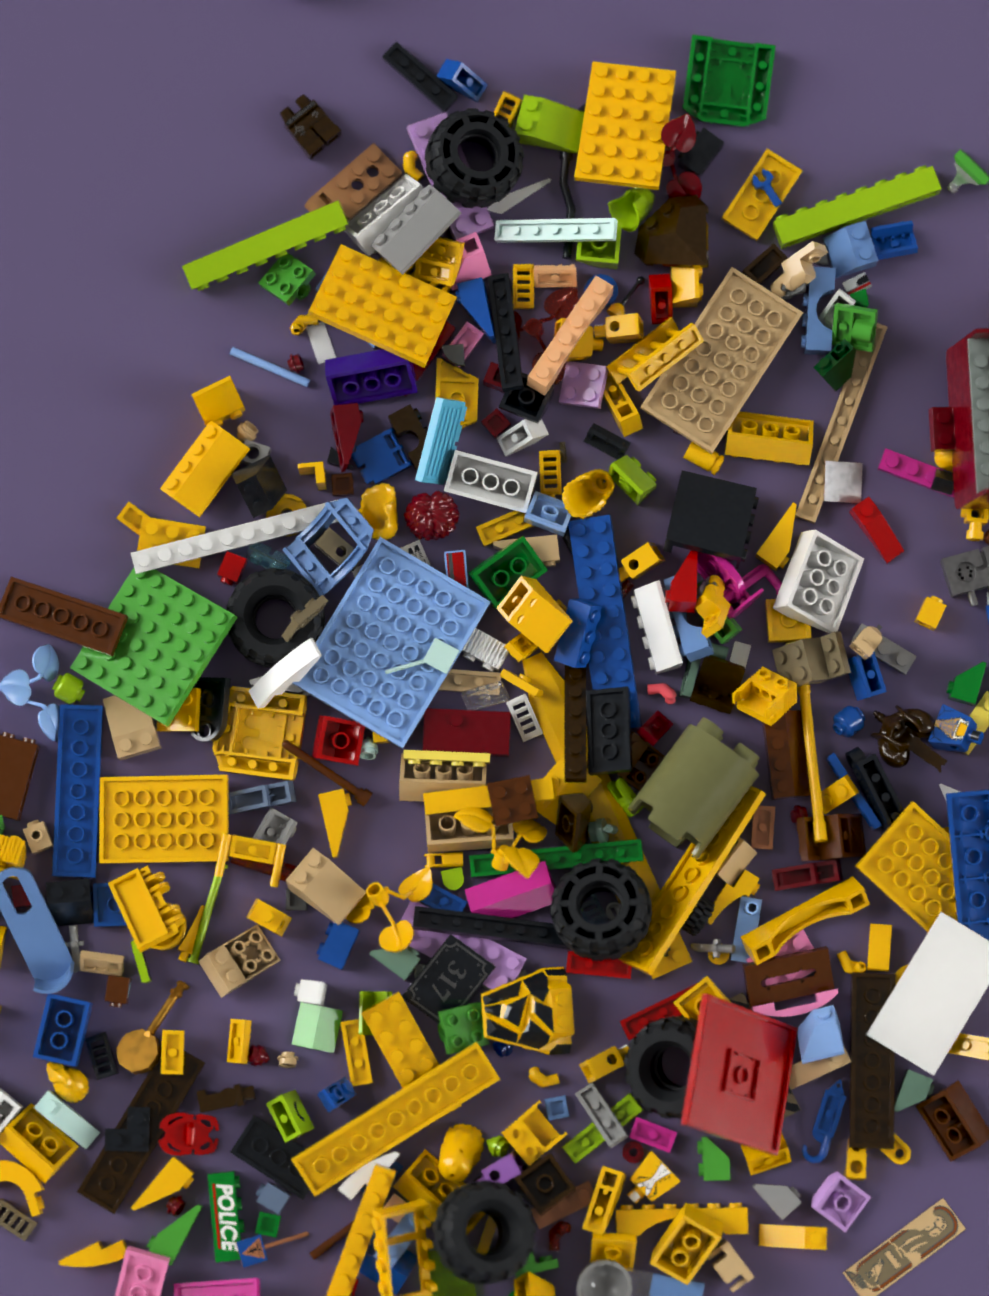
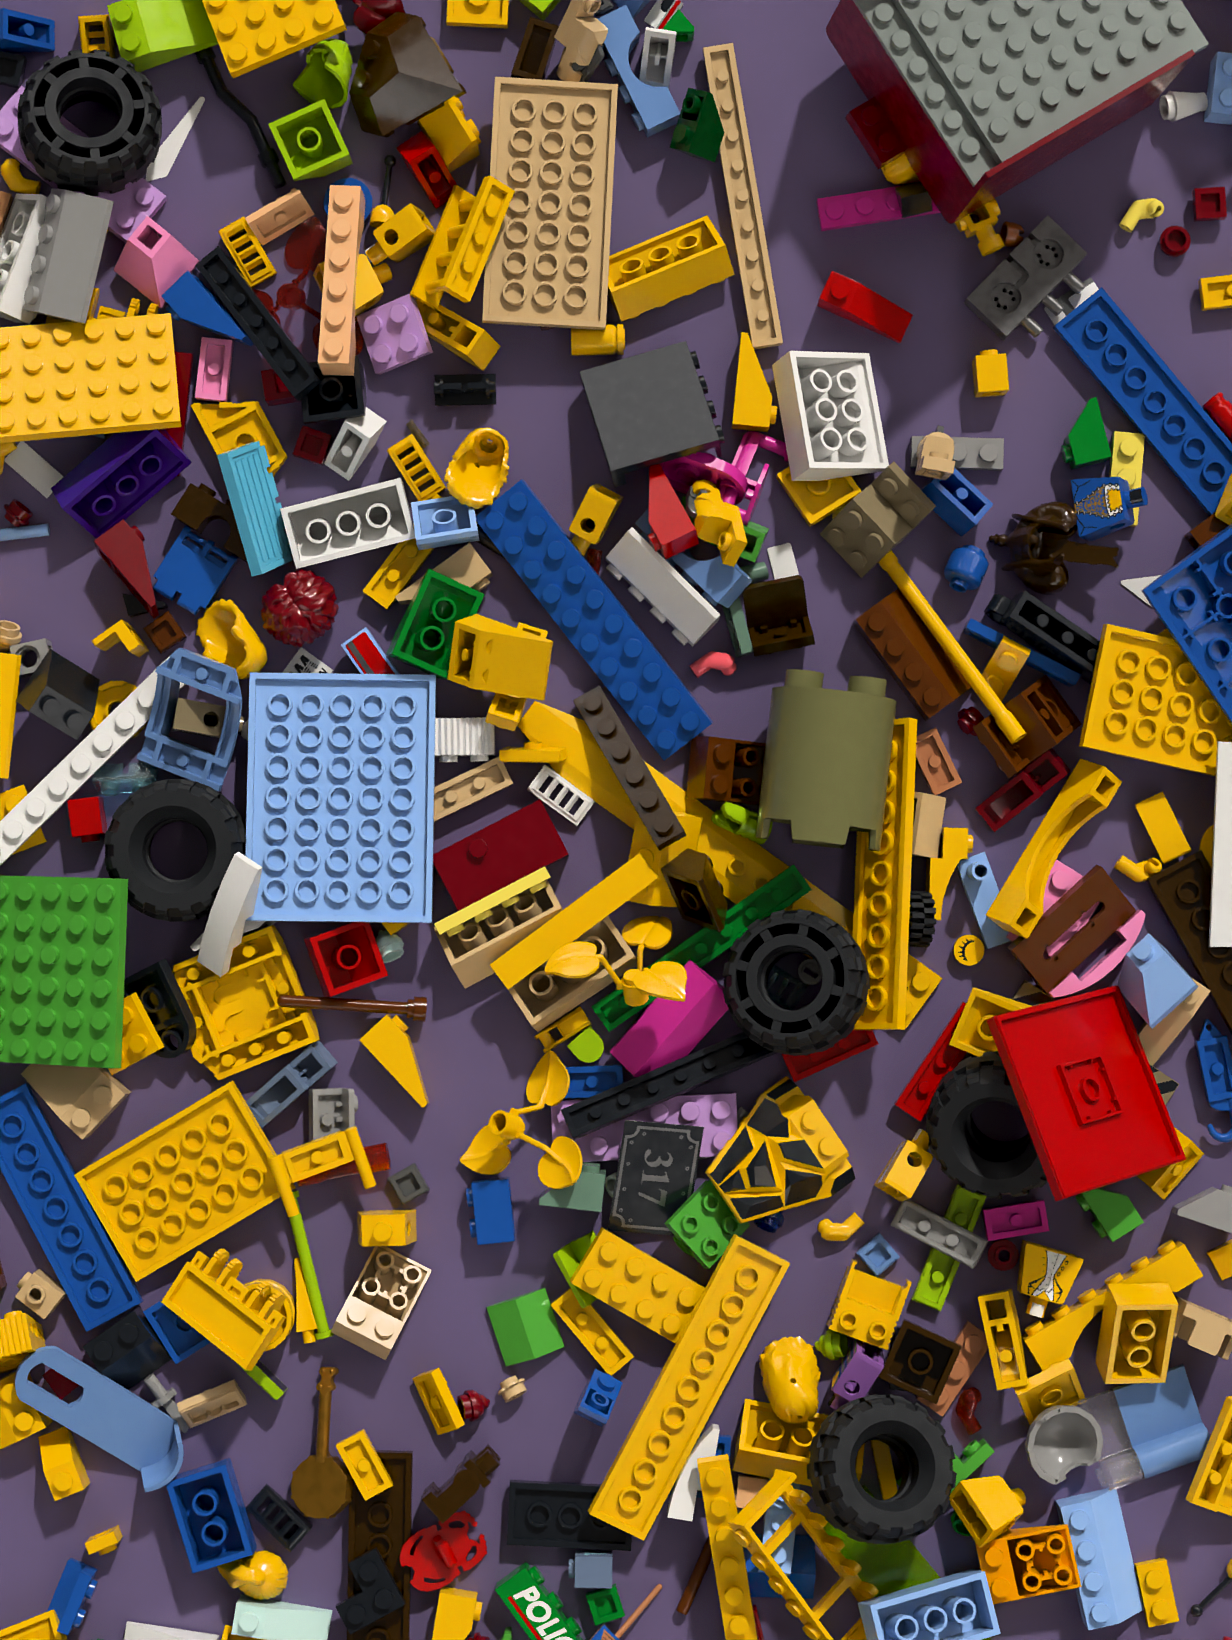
camera: 30 degrees left, 5 degrees up
reddish brown brick [104,975,132,1008] -> none
lime brick [266,1089,315,1143] -> none
dark tan wing [282,595,328,642] -> none
tan slope [286,848,366,925] -> none
white slope [294,979,328,1006] -> none
light aqua piece [385,638,459,674] -> none
yellow slope [414,237,464,286] -> none
dark grey tile [442,344,465,366] -> none
clear plate [461,680,510,710] -> none
reddish brown plate [487,775,539,827] -> none
light aqua plate [494,218,618,243] -> none
blue brick [554,598,602,668] -> none
black plate [586,686,633,776] -> none
sand green piece [588,818,618,843] -> none
lime slope [609,455,657,505] -> none
dark red plate [637,710,674,746] -> none
light grey piece [691,939,735,958] -> none
yellow piece [732,666,797,726] -> none
flat silver sticker [824,461,863,503] -> none
bright green plate [832,303,878,352] -> none

